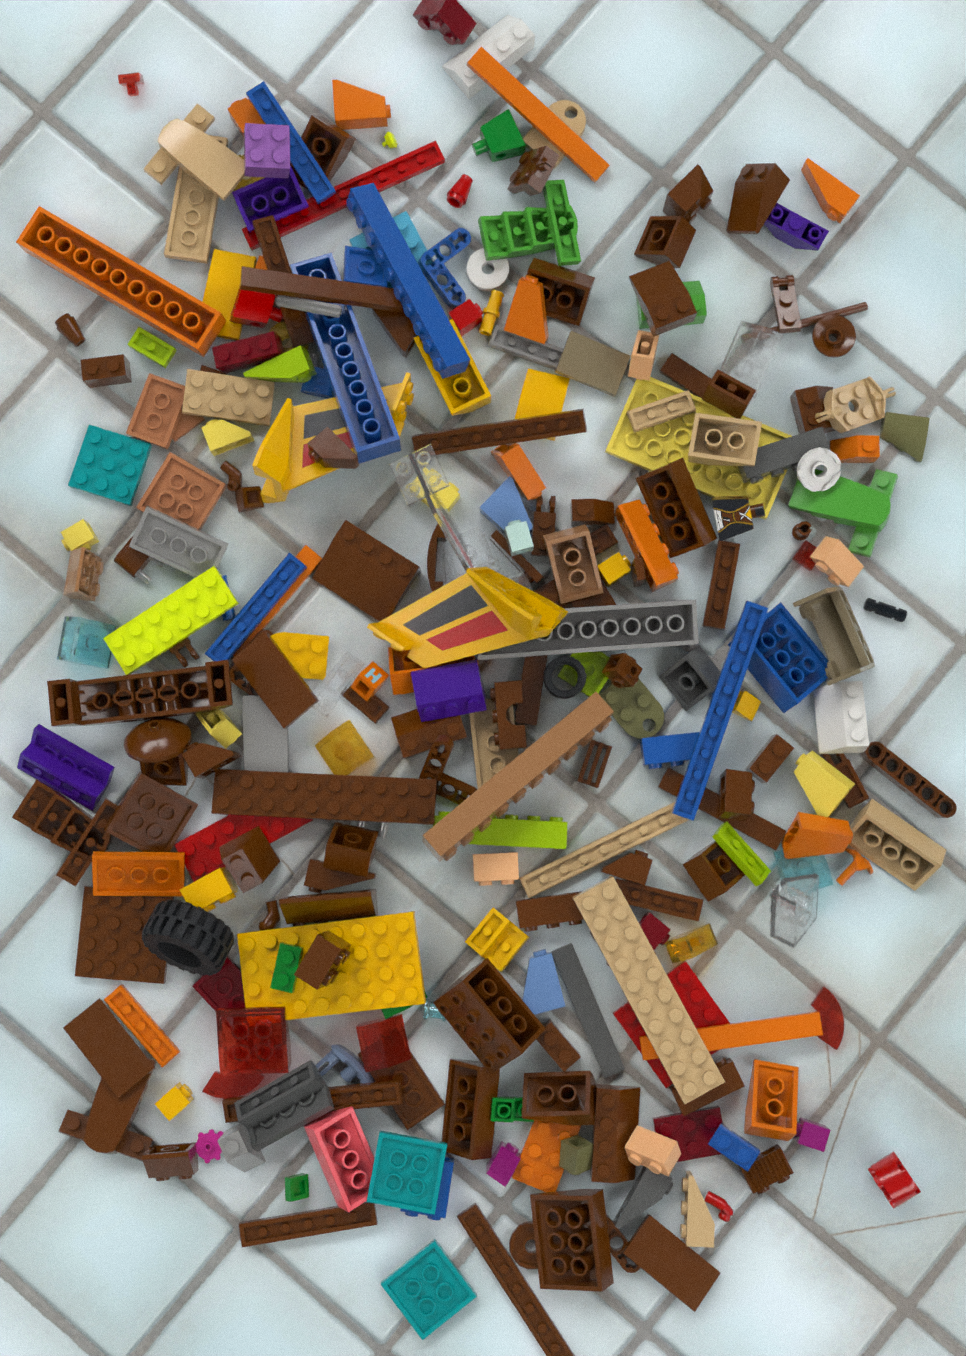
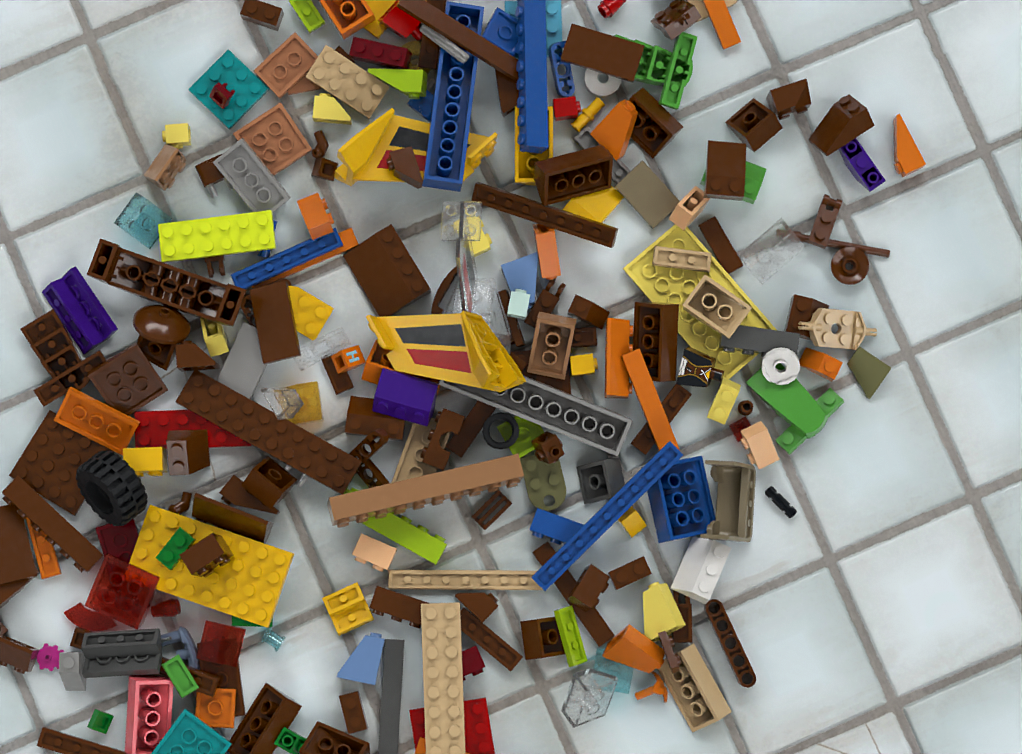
camera: 20 degrees right, 0 degrees up
yellow brick [155,1082,194,1121] -> none
reddish brown brick [433,958,546,1074] -> none
reddish brown tile [630,558,646,587] -> none
clear yellow slope [665,923,718,963] -> none
reddish brown brick [702,369,756,419] -> none
none -> reddish brown brick [2,476,103,573]
none -> clear red cone [151,598,181,617]
none -> bright green tile [161,654,199,698]
none -> orange tile [195,688,236,728]
none -> dark red tile [209,82,235,109]
none -> clear slope [261,386,304,420]
none -> orange brick [297,193,334,240]
none -> reddish brown slope [534,145,613,206]
none -> reddish brown tile [560,24,645,83]
none -> orange tile [621,348,680,451]
none -> reddish brown plate [658,631,681,674]
none -> light yellow brick [707,378,741,425]

